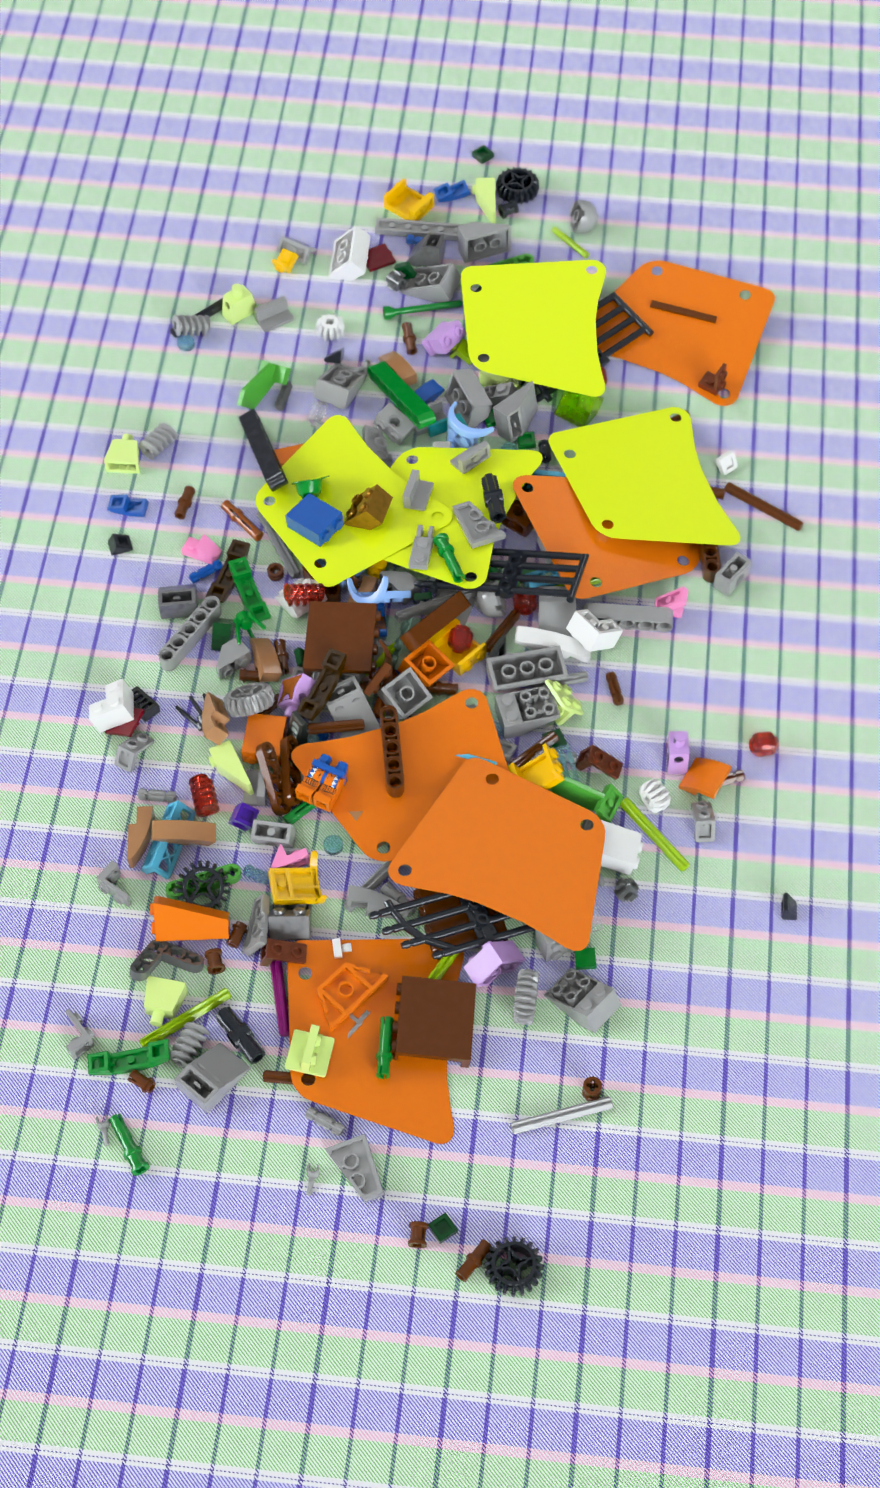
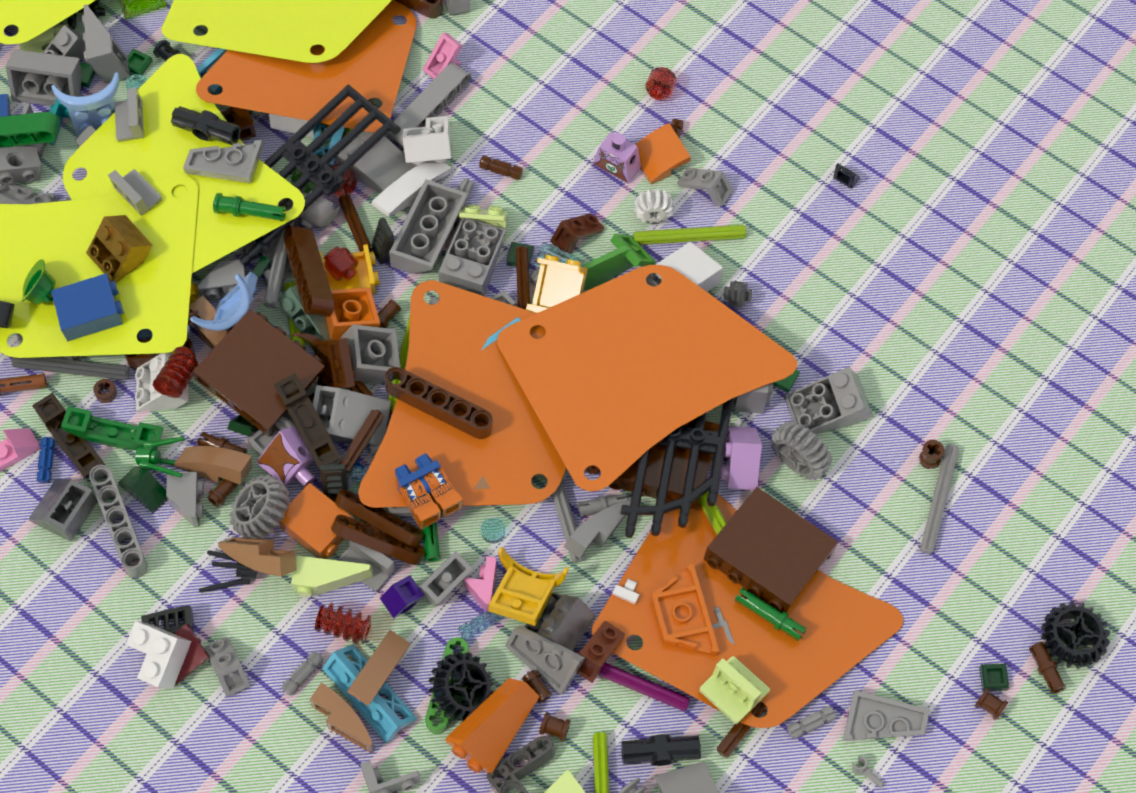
camera: 60 degrees left, 5 degrees up
light grey hinge [409,525,435,570] -> none

